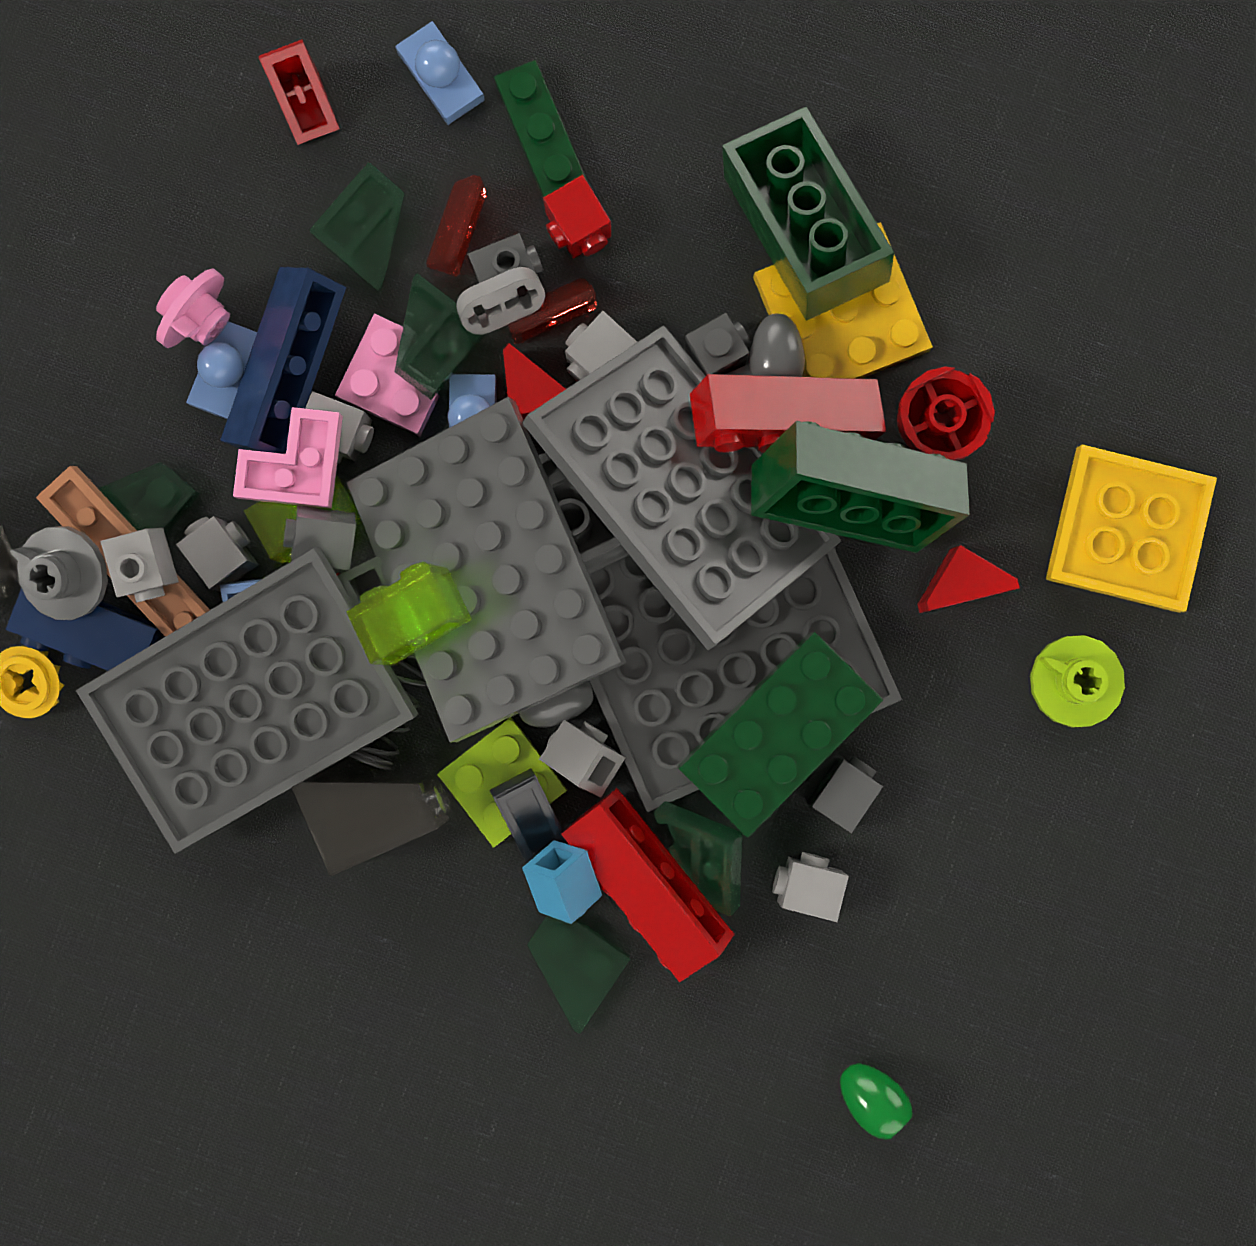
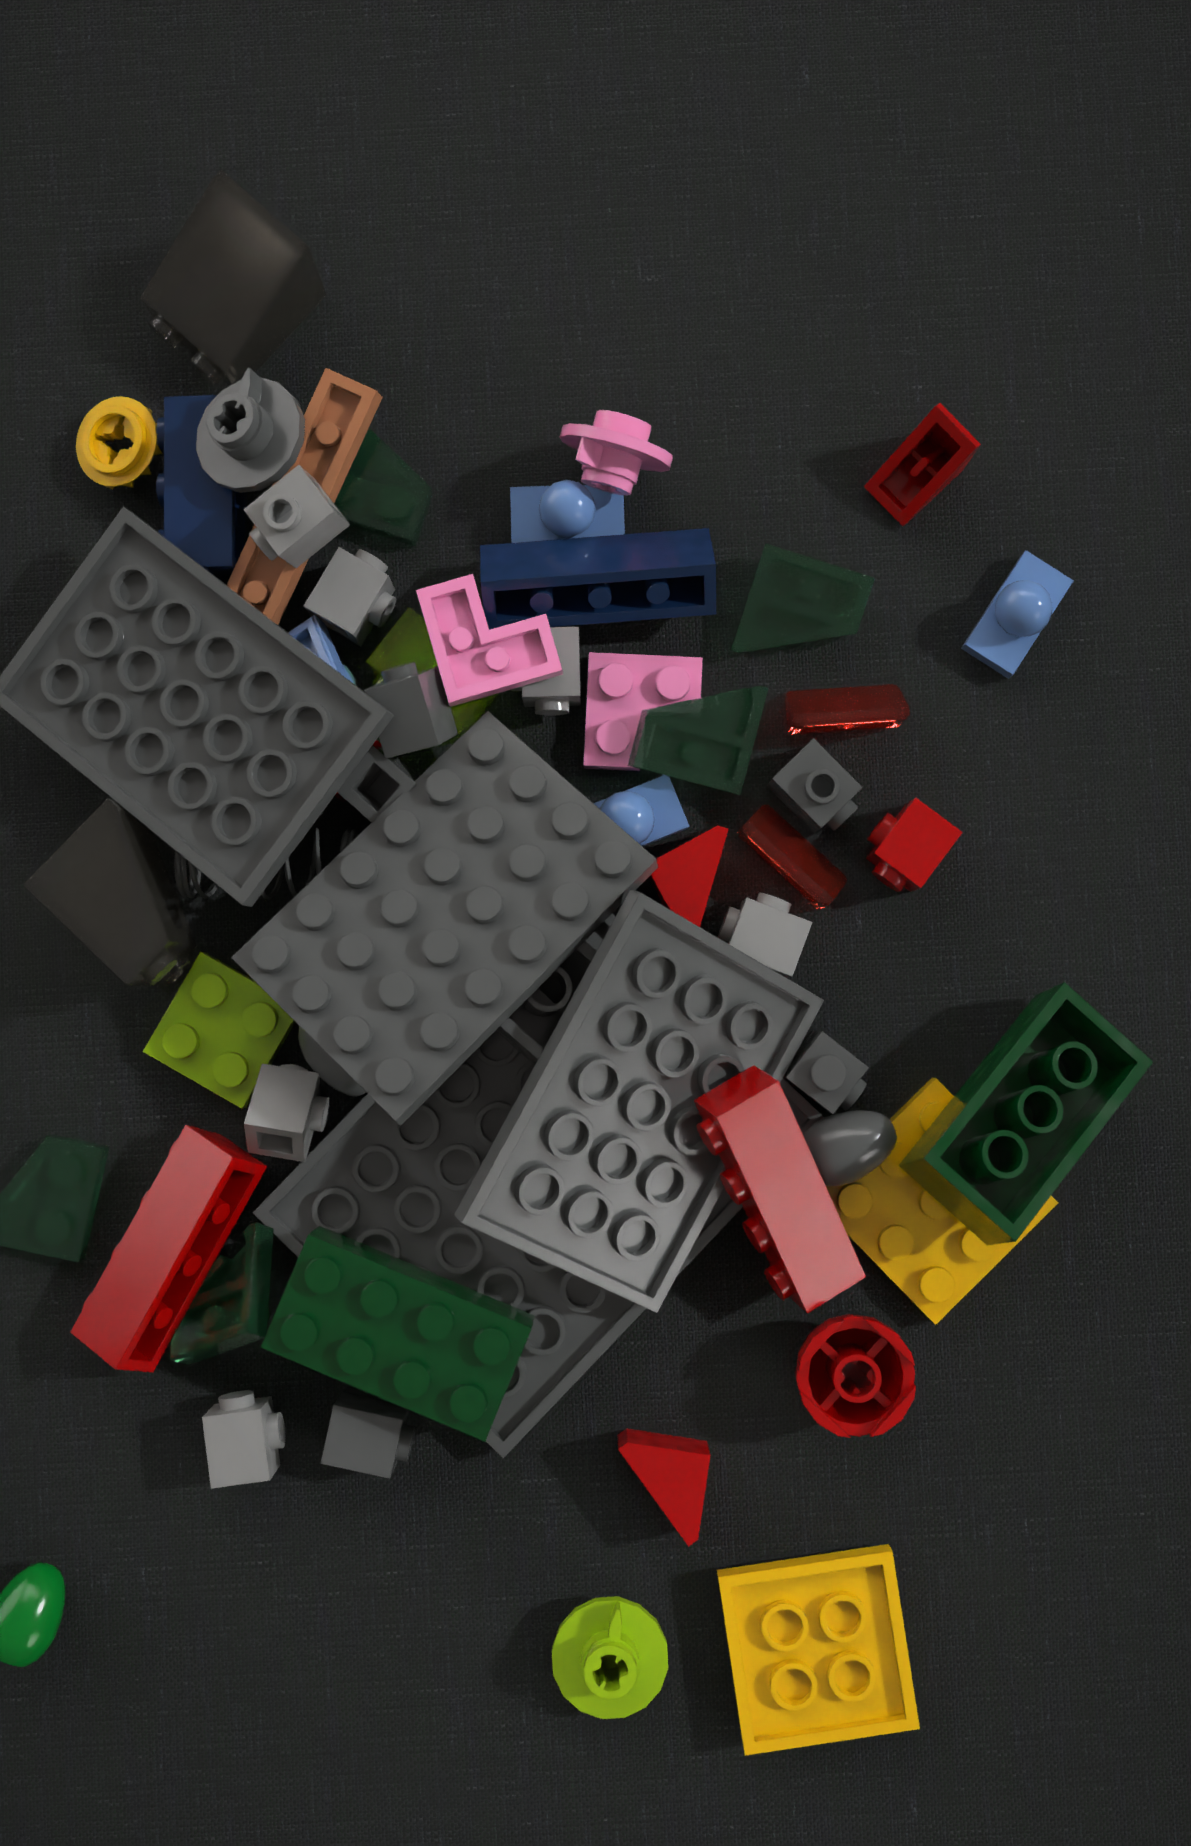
camera: 70 degrees right, 0 degrees up
clear neon green brick [346,562,472,666] -> none
light grey beam [456,267,545,335] -> none
black tile [489,768,569,864] -> none
dark green plate [494,60,587,197] -> none
dark azure brick [522,840,602,924] -> none
dark green brick [751,421,970,553] -> none

